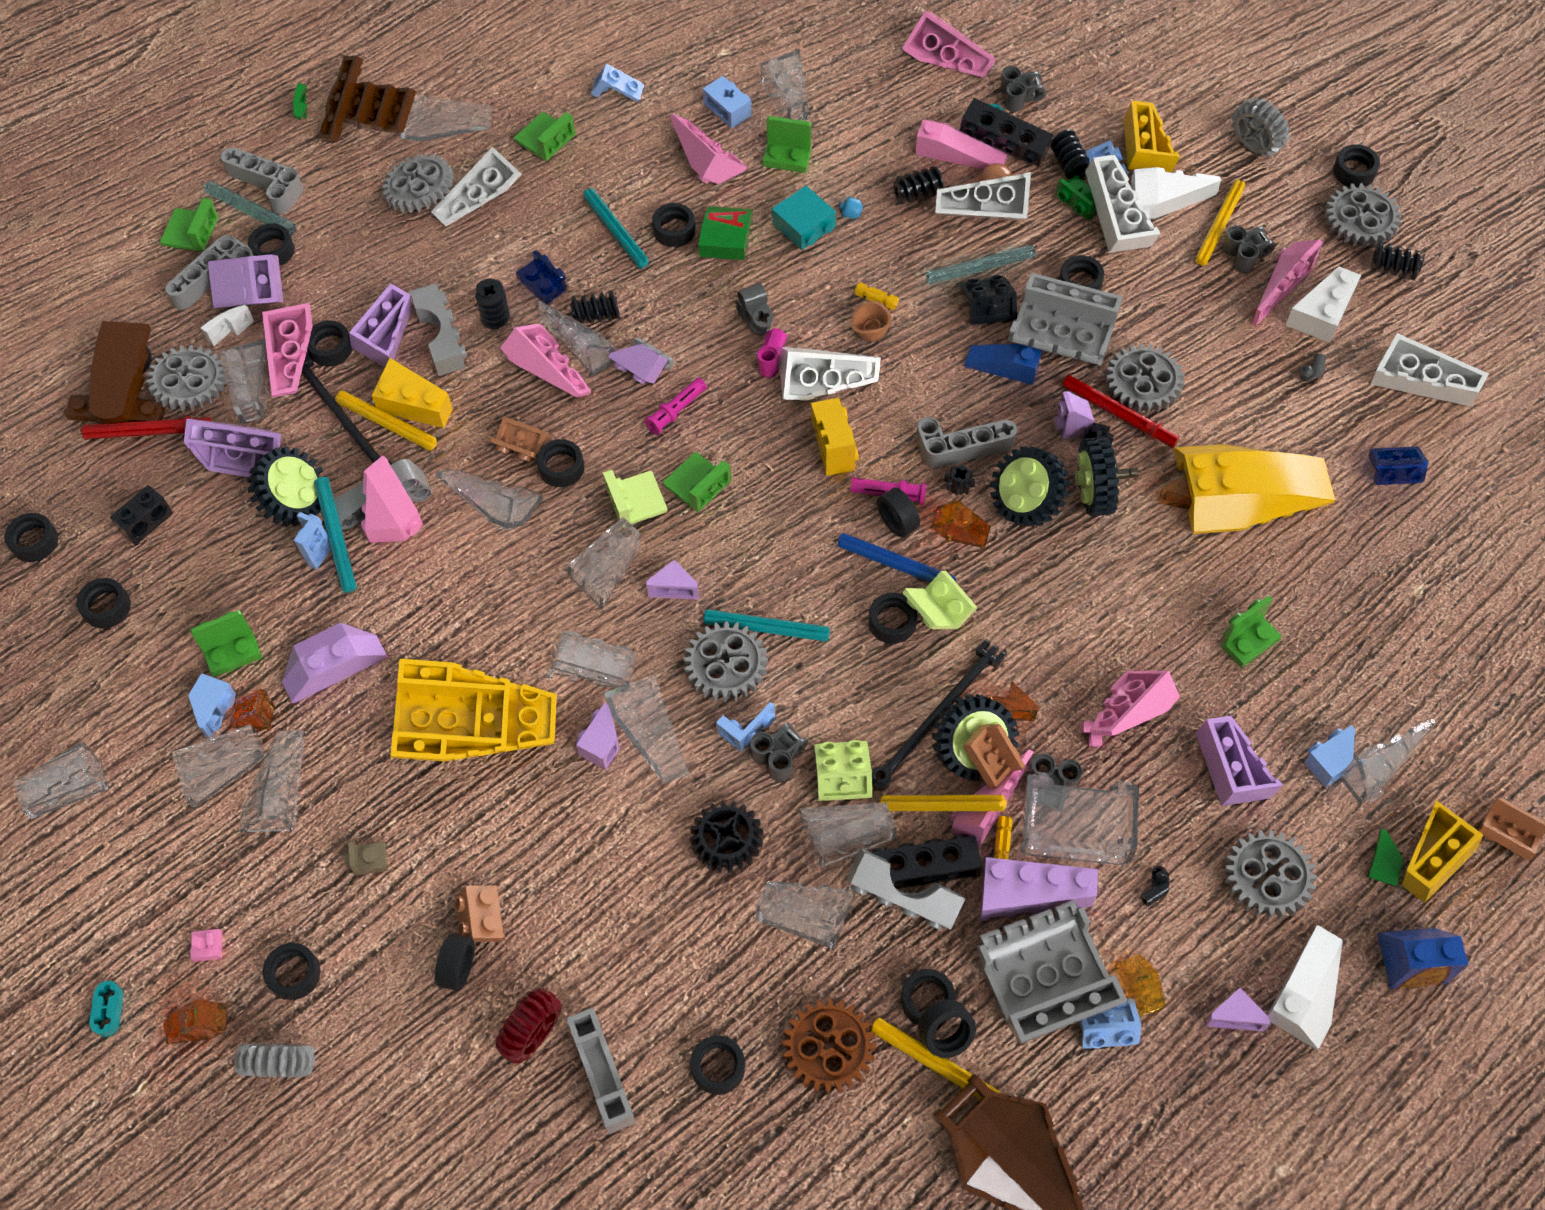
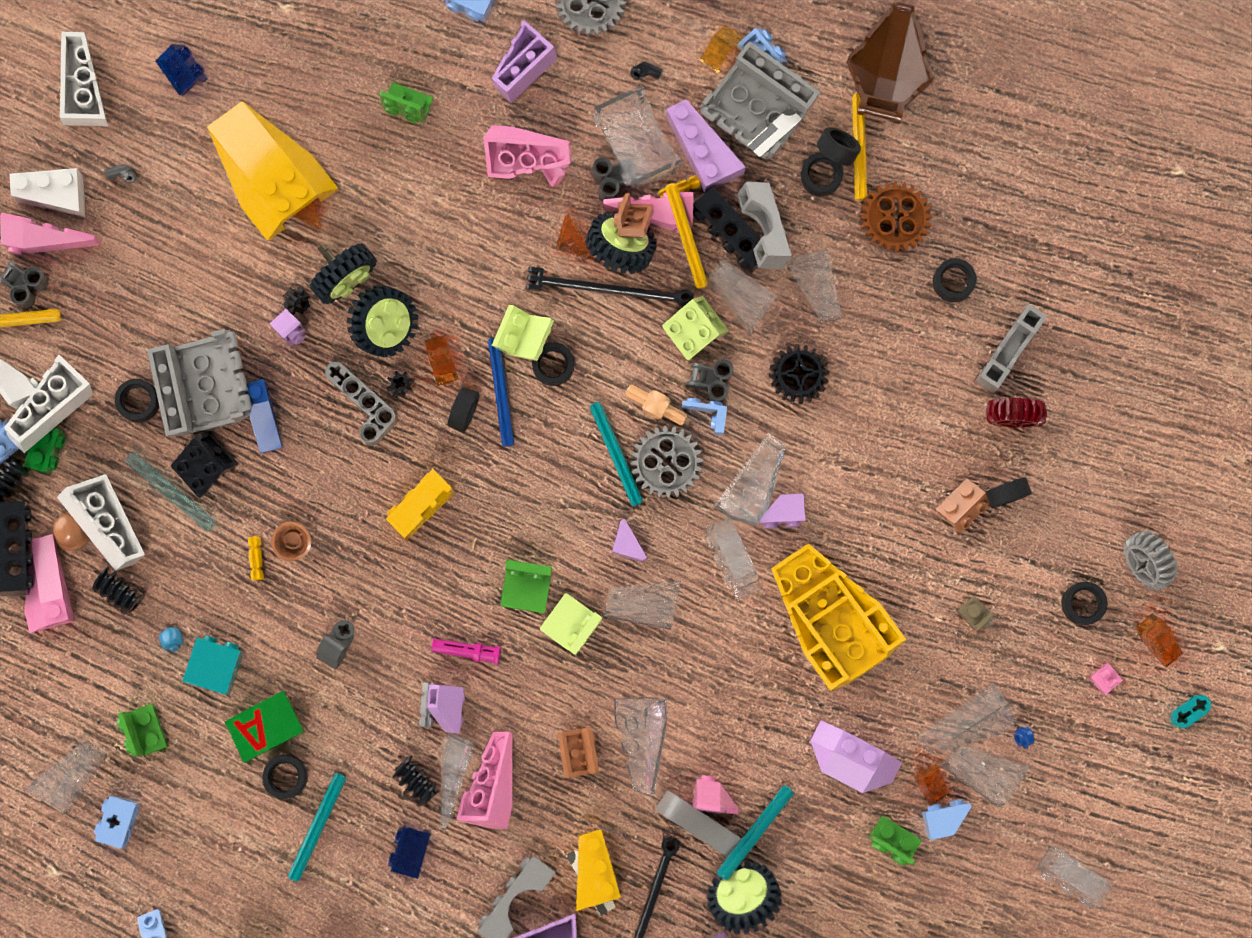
camera: 130 degrees left, 20 degrees up
light blue bracket [294,512,331,570] -> none
yellow axle [335,390,437,451] -> none
black piece [475,279,510,329] -> none
black tyre [537,439,584,487] -> none
bright pink wedge [670,114,747,184] -> none
dark pink piece [757,328,787,377] -> none
white wedge [780,347,881,401] -> none
dark pink pin [851,477,927,505] -> none
red axle [1062,375,1180,449] -> none
light grey gear [1105,343,1185,414] -> none
none -> light nougat axle [625,385,687,425]
none -> white sticker [747,108,801,157]
none -> blue plate [1014,727,1035,749]

